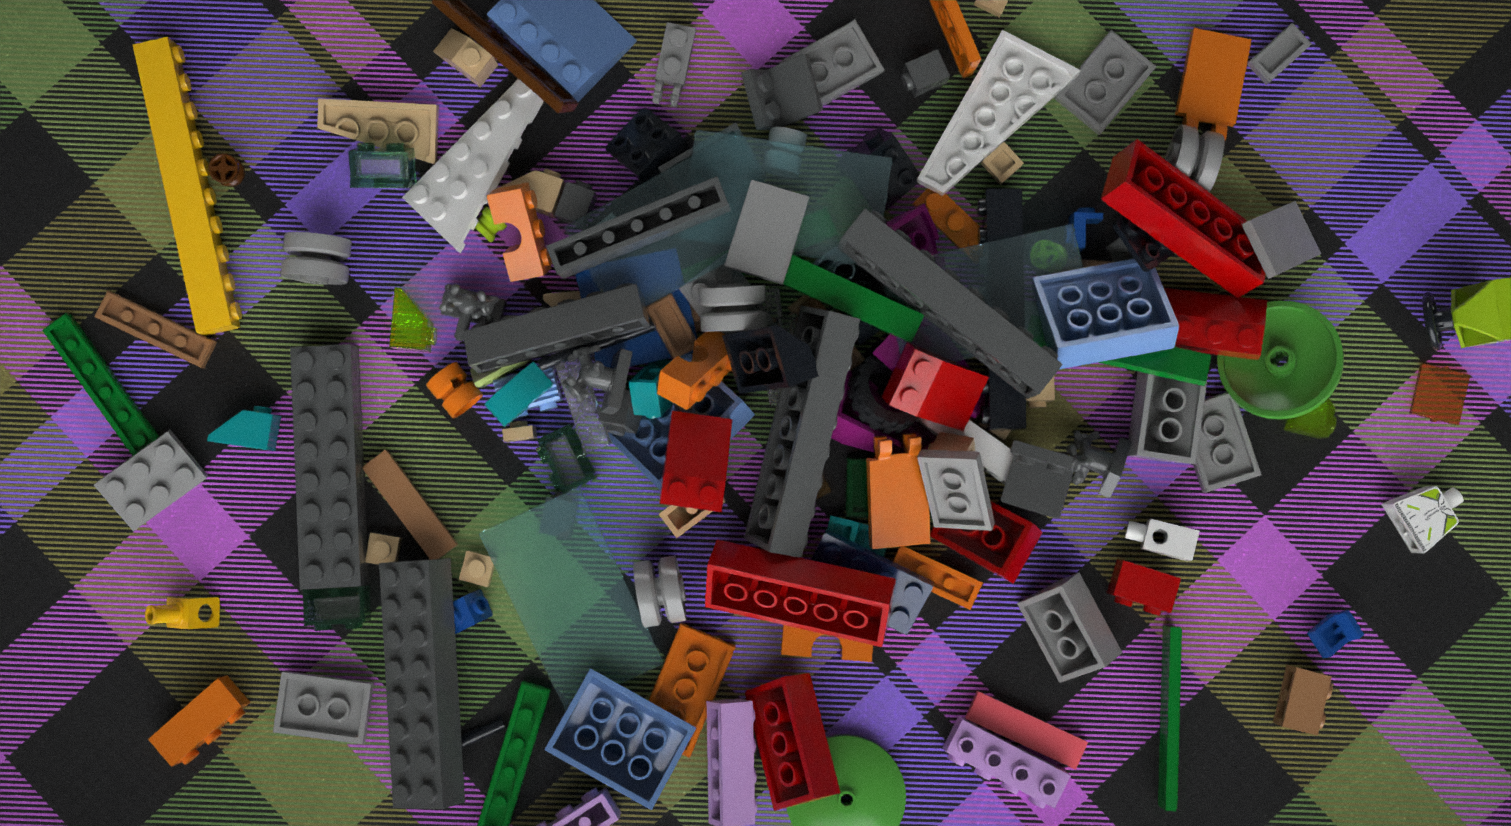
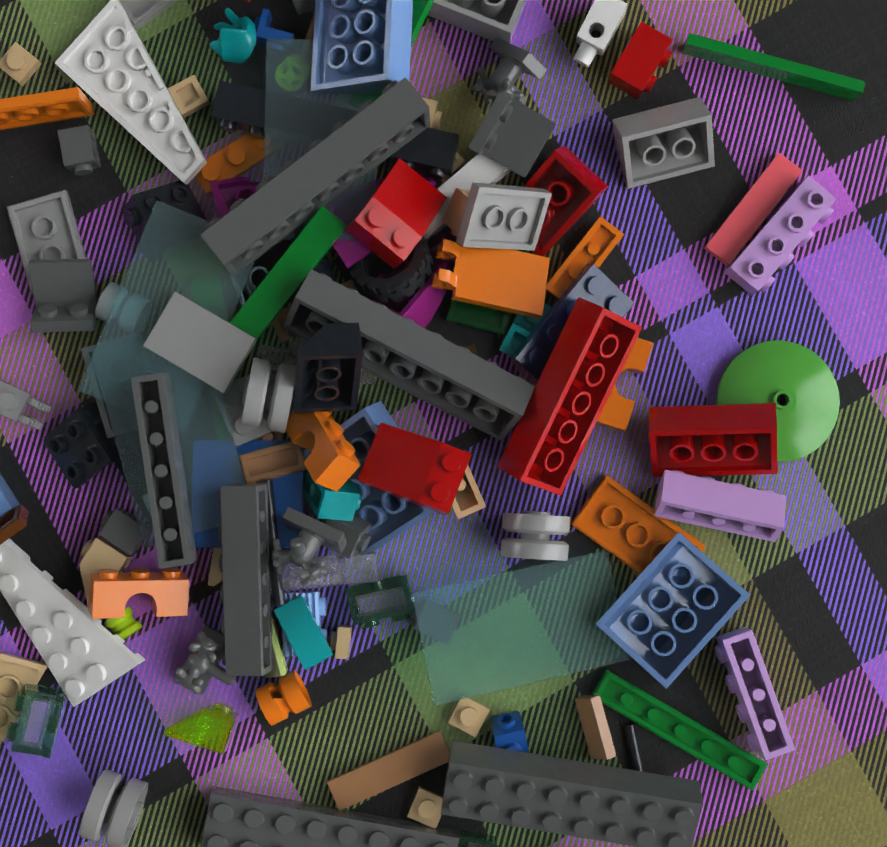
camera: 75 degrees left, 0 degrees up
none -> teal piece [209,8,257,64]
none -> medium nougat tile [575,695,616,760]

